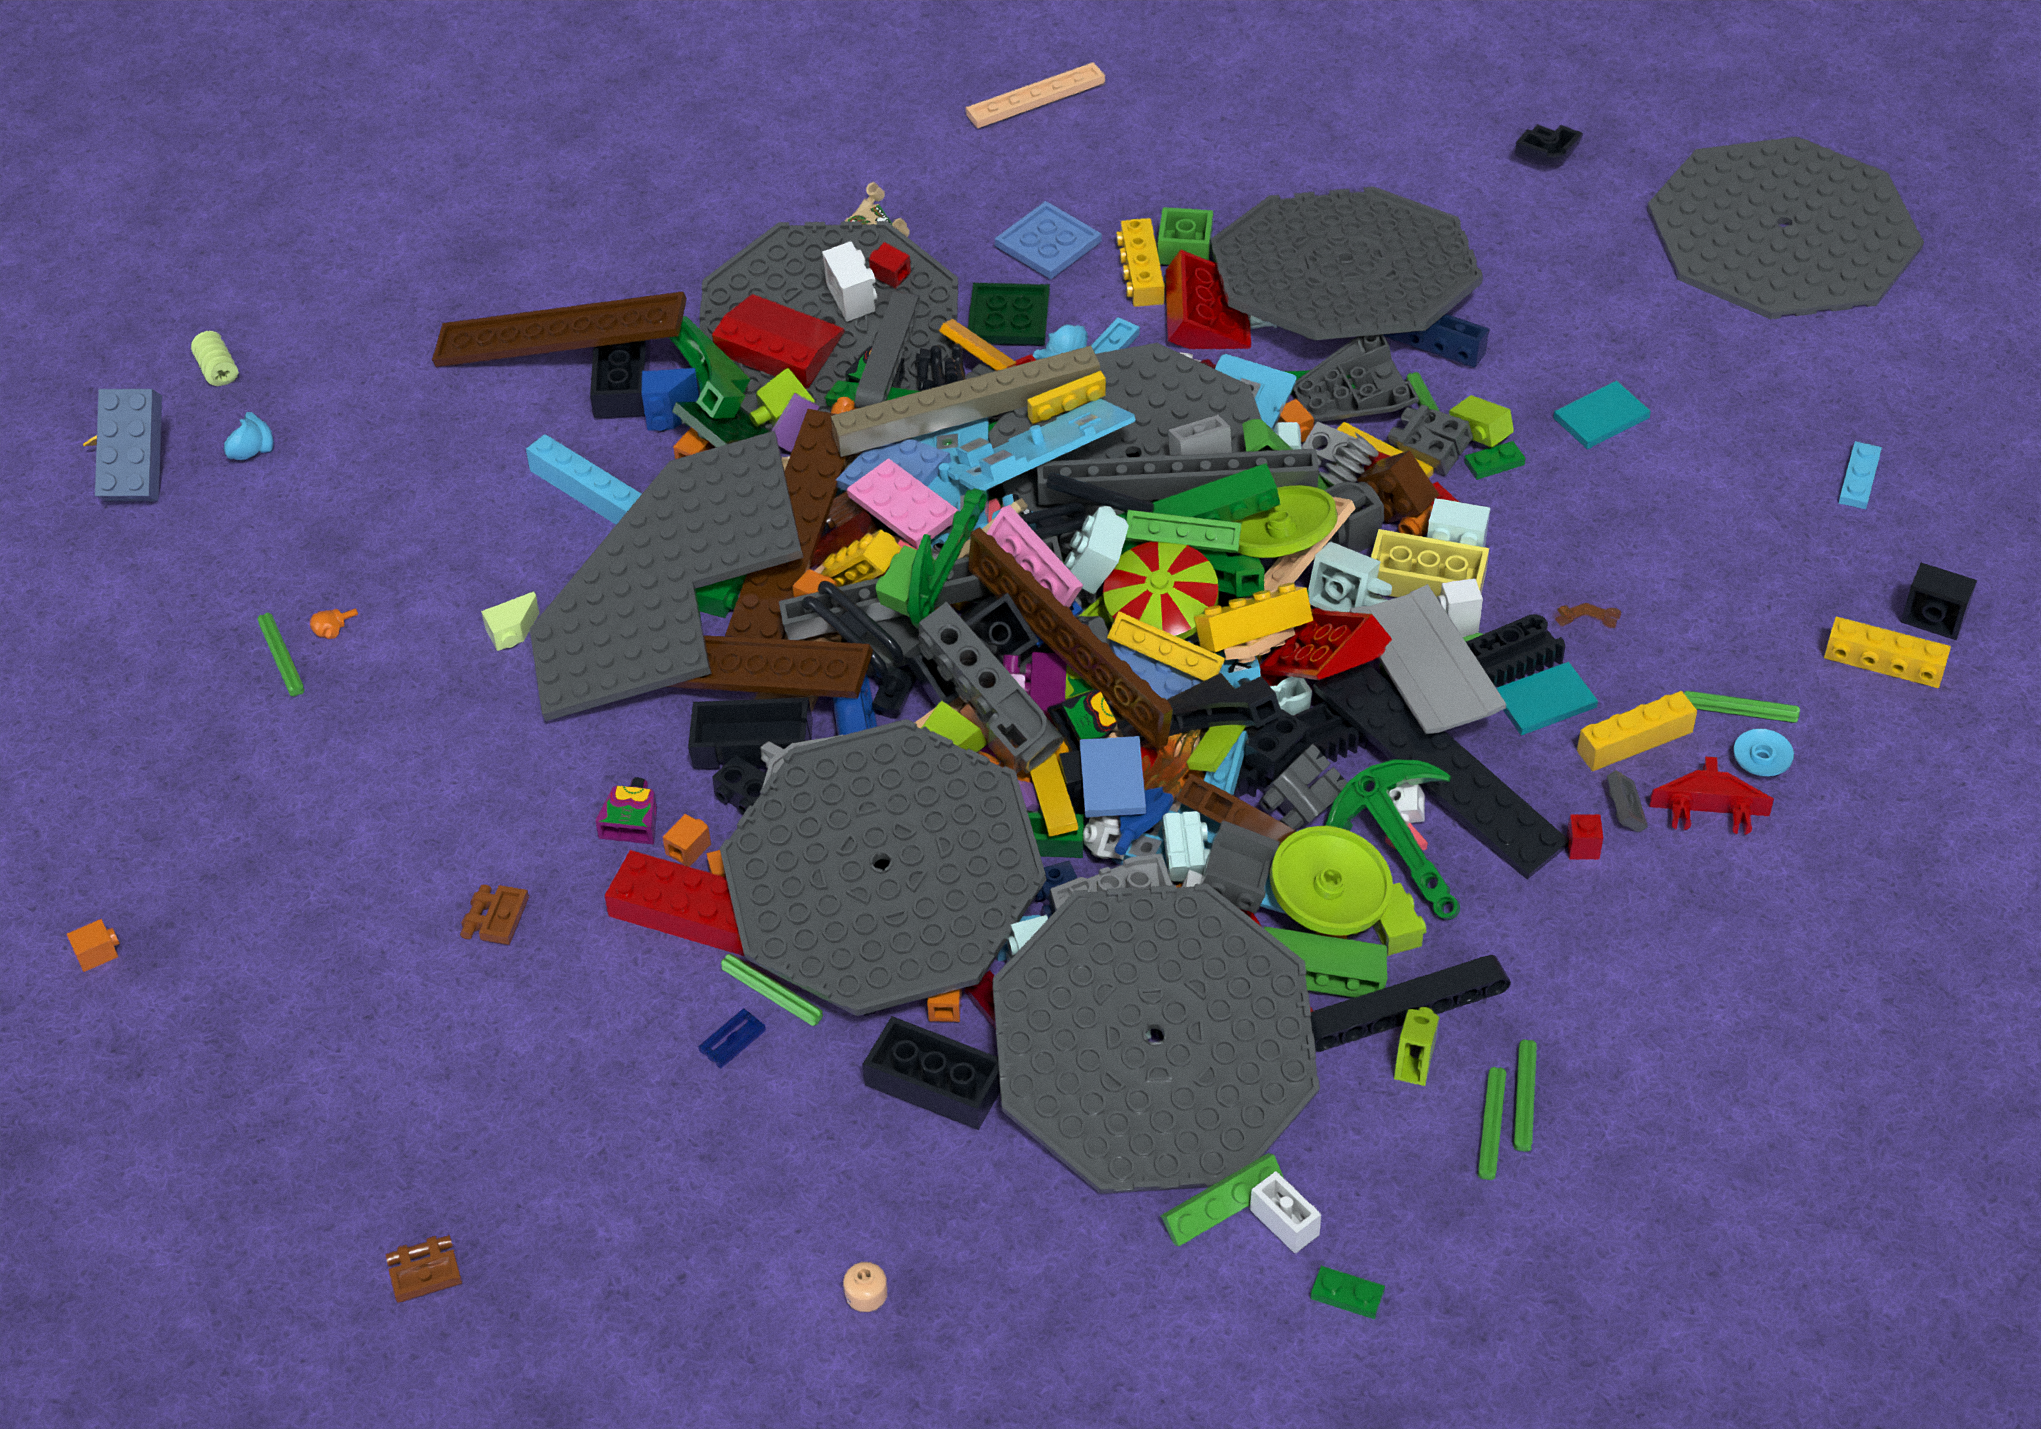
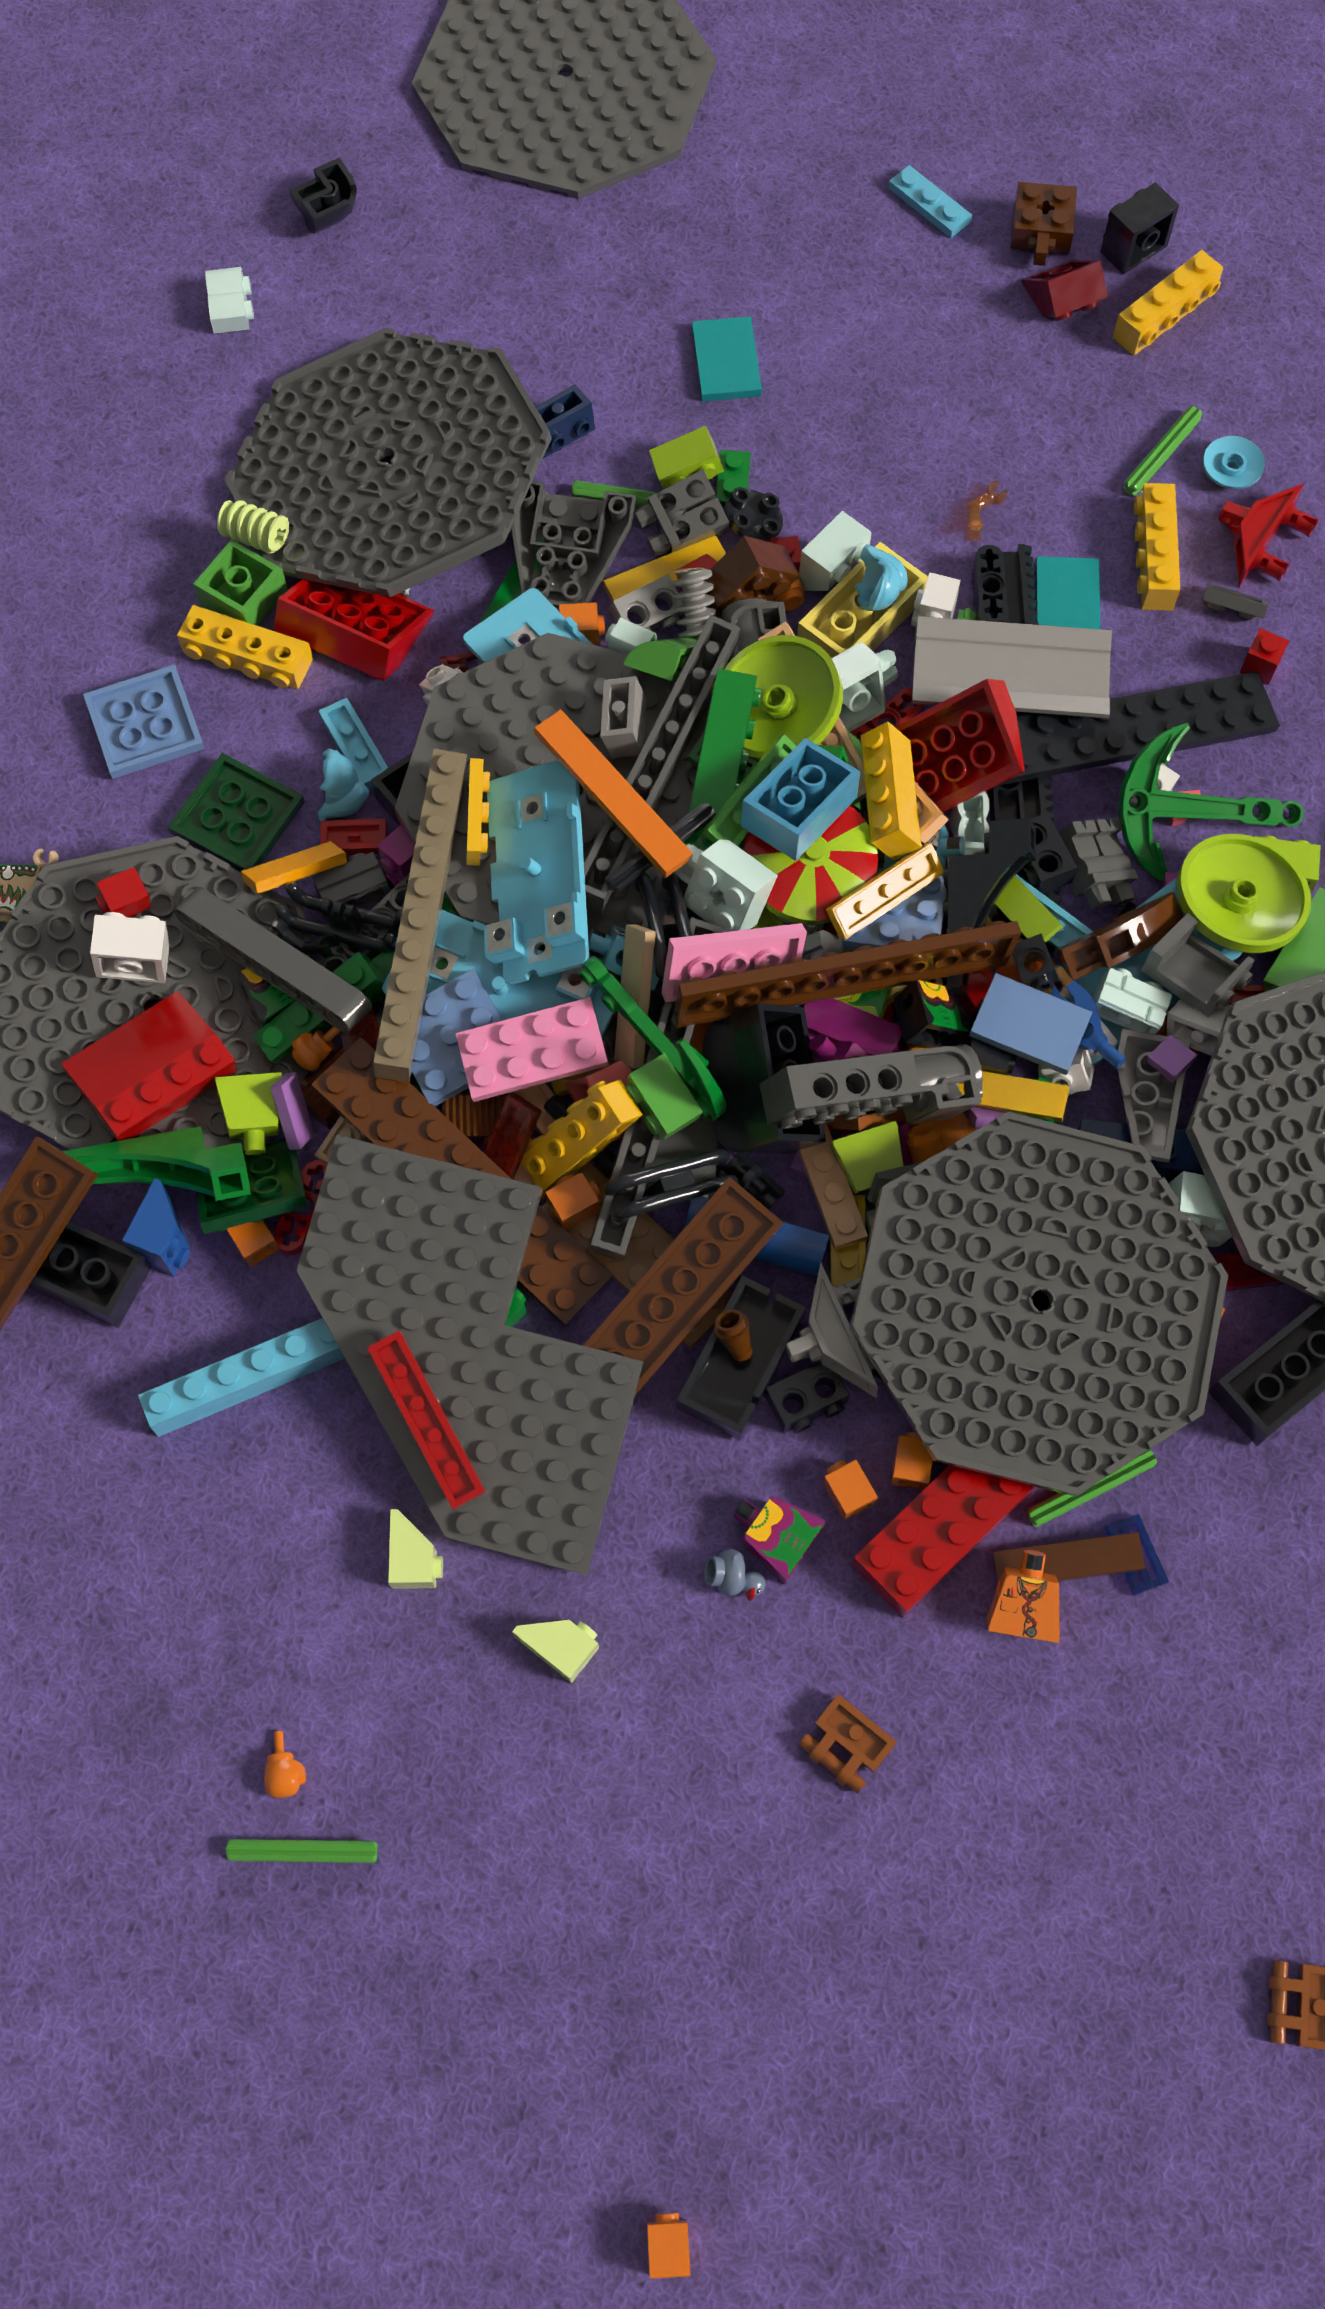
camera: 65 degrees left, 20 degrees up
none -> light aqua brick [205,267,254,334]
none -> yellowish green piece [217,500,289,554]
none -> red plate [367,1330,486,1510]
none -> yellowish green slope [512,1620,599,1683]
none -> orange tile [534,709,693,878]
none -> sand blue animal [704,1549,766,1601]
none -> reddish brown cone [714,1309,753,1362]
none -> black dish [724,487,783,542]
none -> dark azure brick [741,738,861,861]
none -> medium azure hair [855,544,908,612]
none -> orange torso [986,1550,1060,1643]
none -> reddish brown tile [992,1532,1146,1585]
none -> reddish brown hinge [1010,181,1077,266]
none -> black brick [1012,933,1059,991]
none -> dark red slope [1021,260,1108,321]
none -> medium lavender tile [1146,1034,1197,1082]

